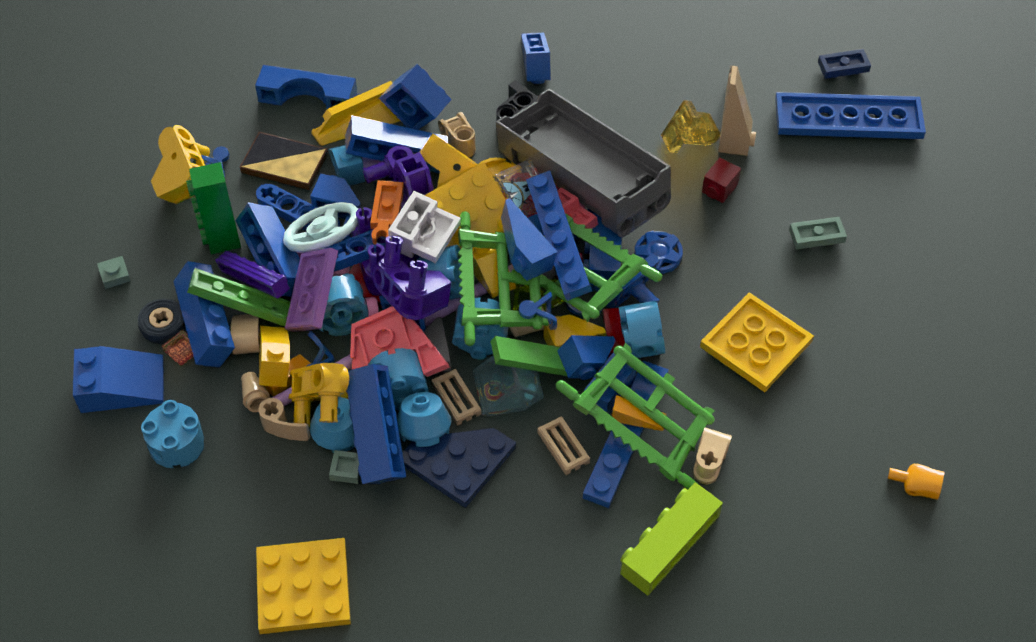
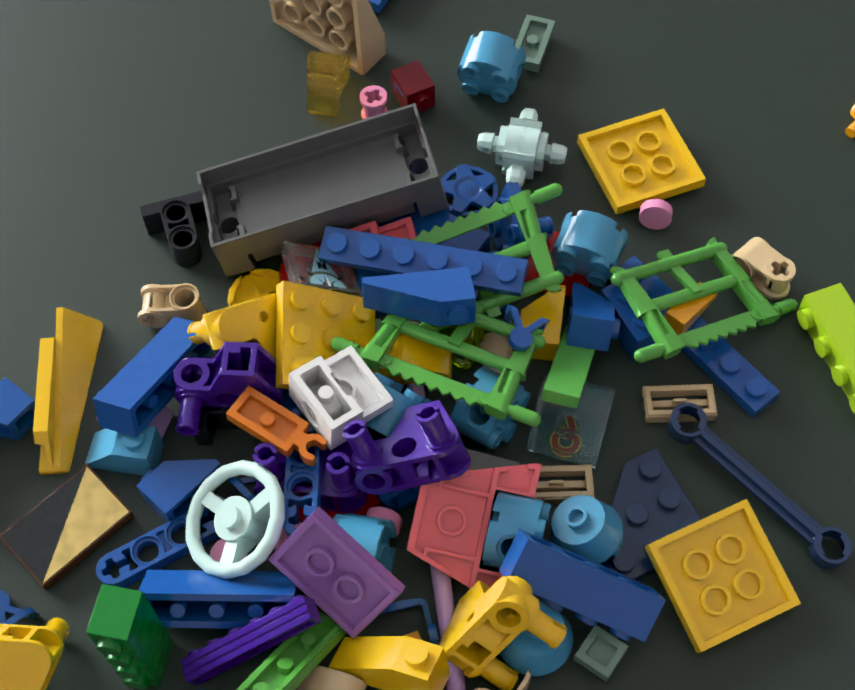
camera: 60 degrees left, 5 degrees up
blue brick [379,64,452,130] -> none
blue slope [521,33,551,84] -> none
none -> bright pink bush [359,85,388,119]
none -> dark azure brick [457,31,527,103]
none -> light aqua piece [477,108,567,188]
none -> bright pink tile [639,199,673,230]
none -> yellow plate [644,499,801,653]
none -> dark blue piece [667,403,852,570]

